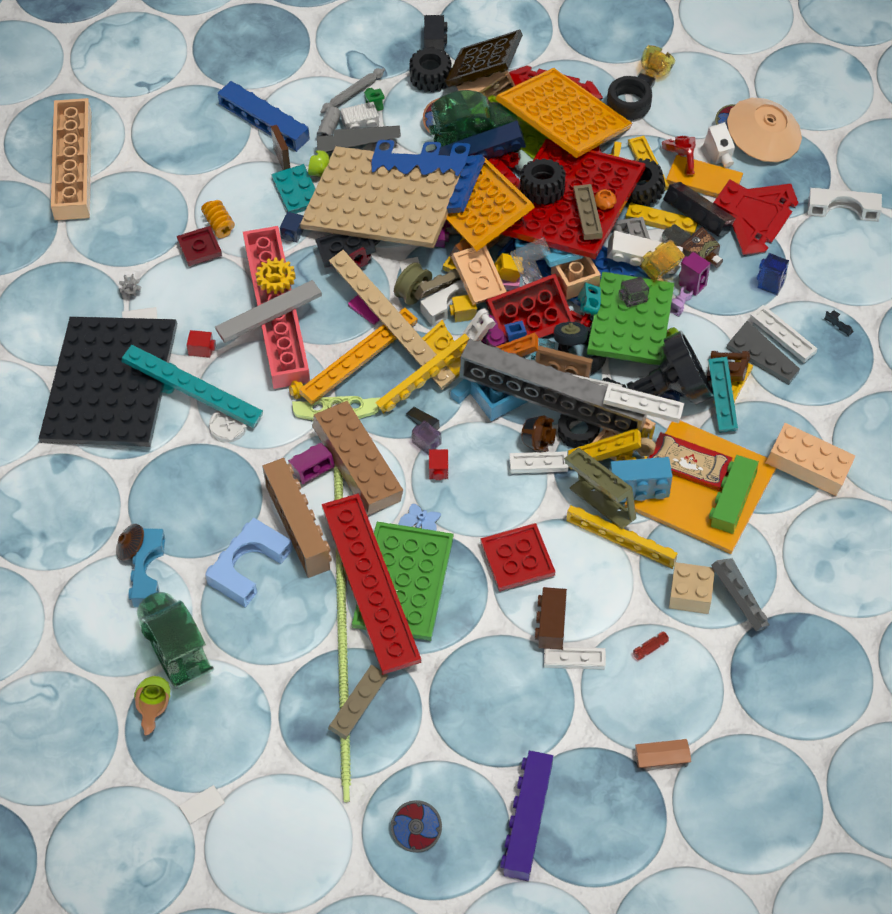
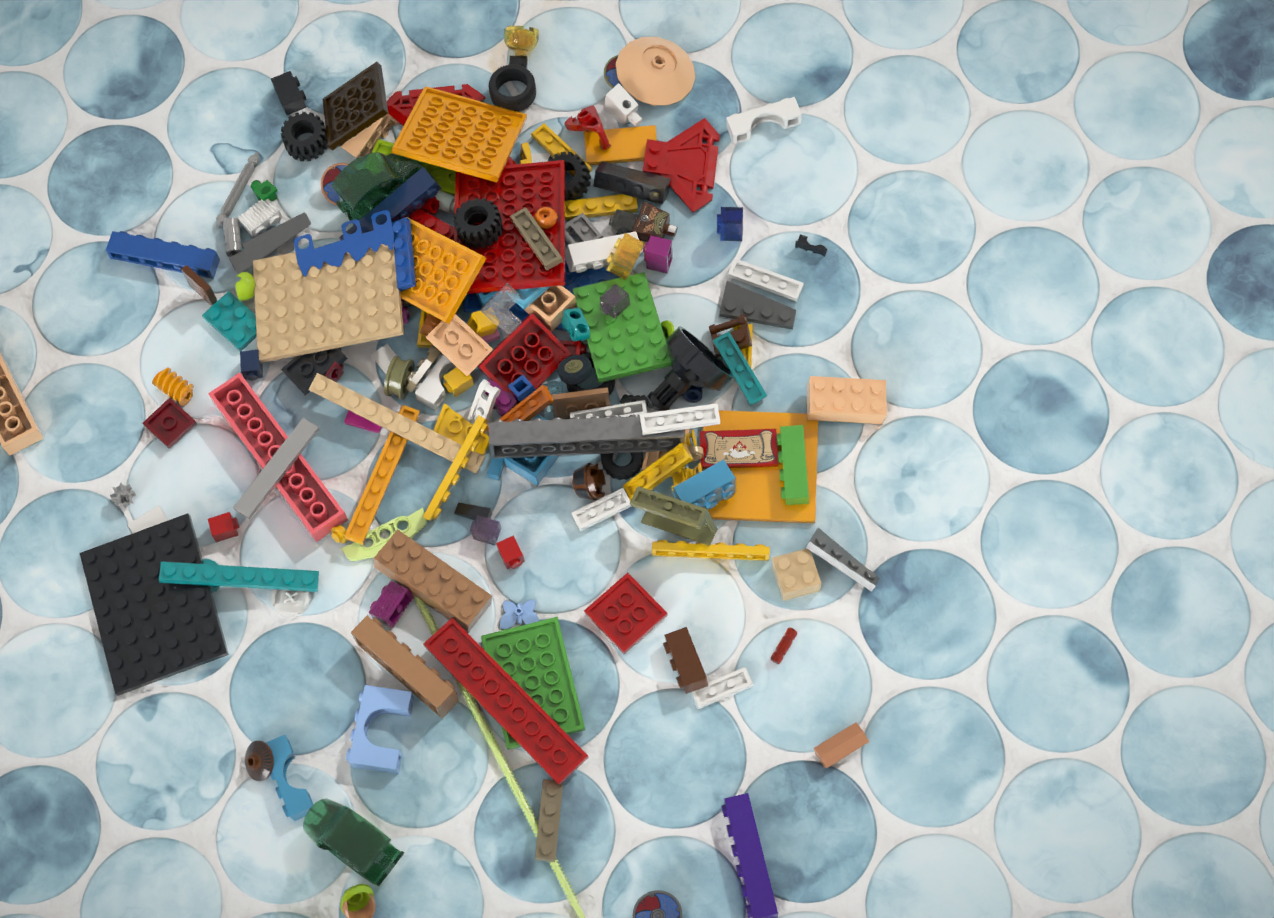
camera: 20 degrees left, 10 degrees up
yellow gear [255,257,296,294] -> none
lavender piece [670,286,693,316] -> none

